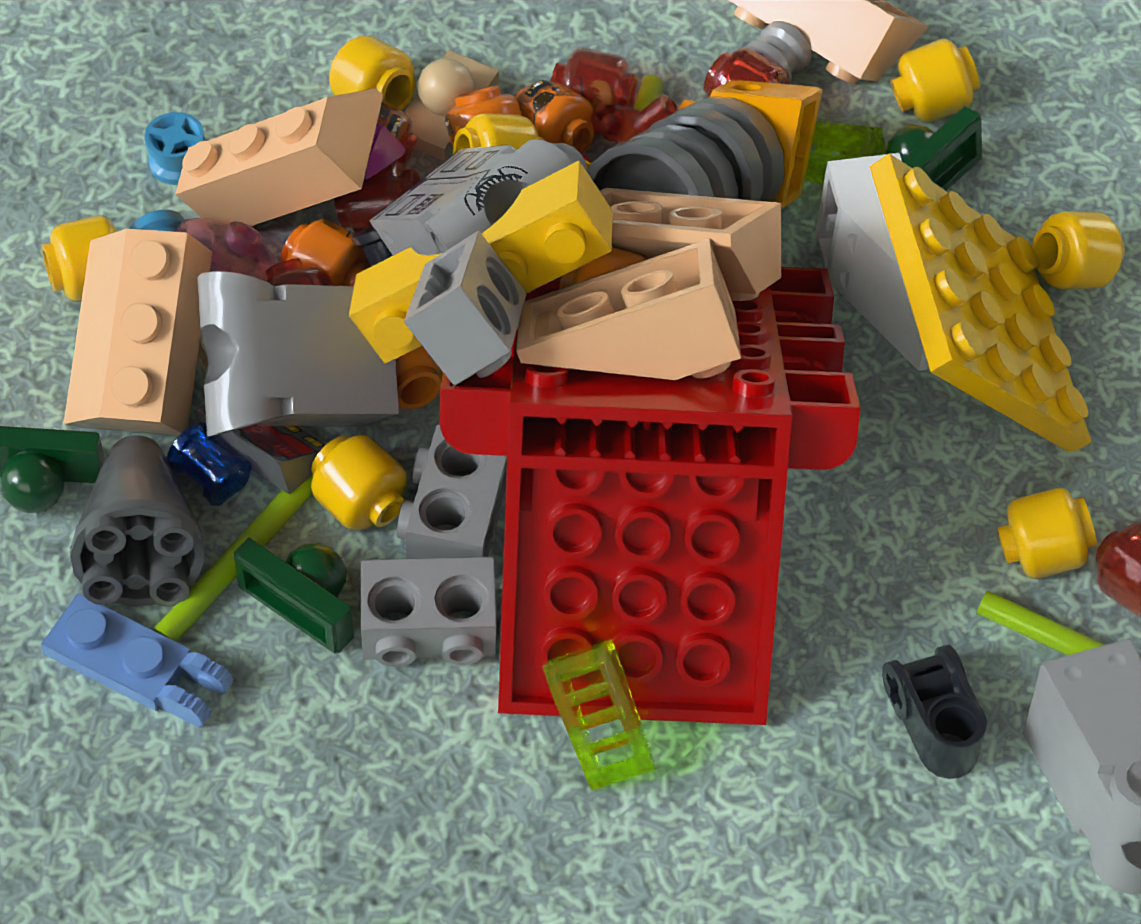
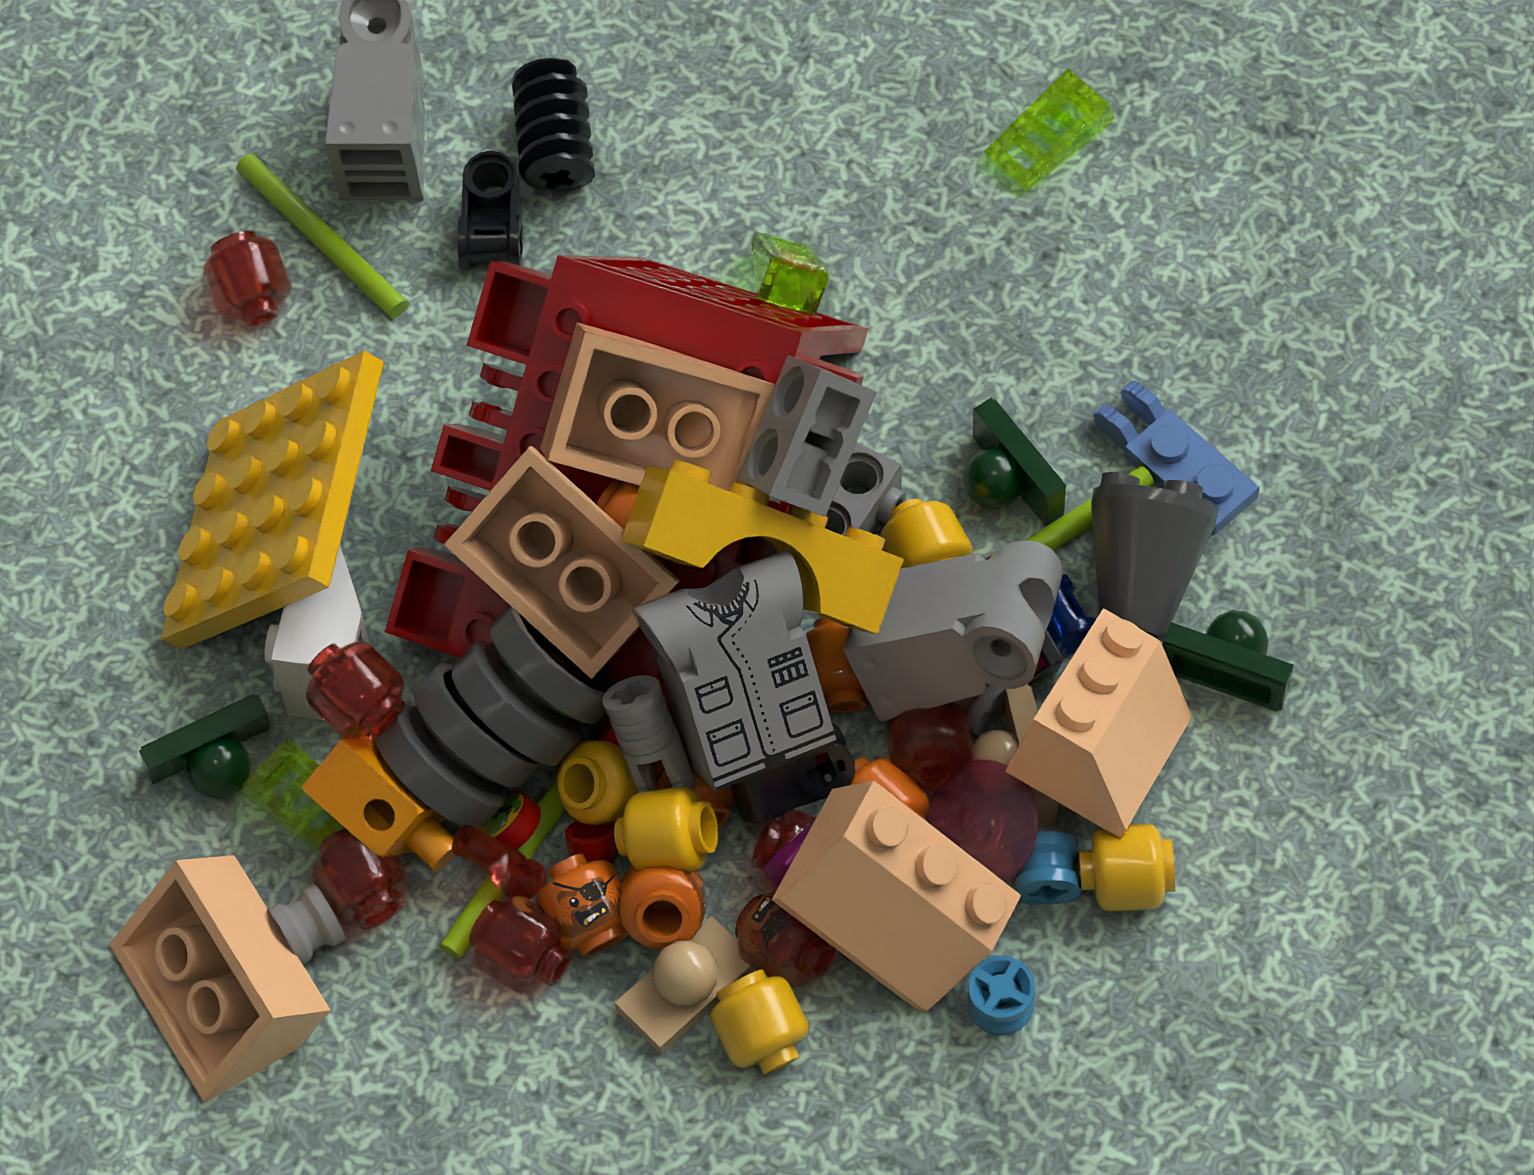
camera: 155 degrees left, 5 degrees up
light grey brick [361,557,496,667] -> none
yellow head [890,38,981,123] -> none
yellow head [996,487,1097,579] -> none
yellow head [1032,211,1125,290] -> none
none -> clear red head [306,641,405,740]
none -> black piece [511,58,595,191]

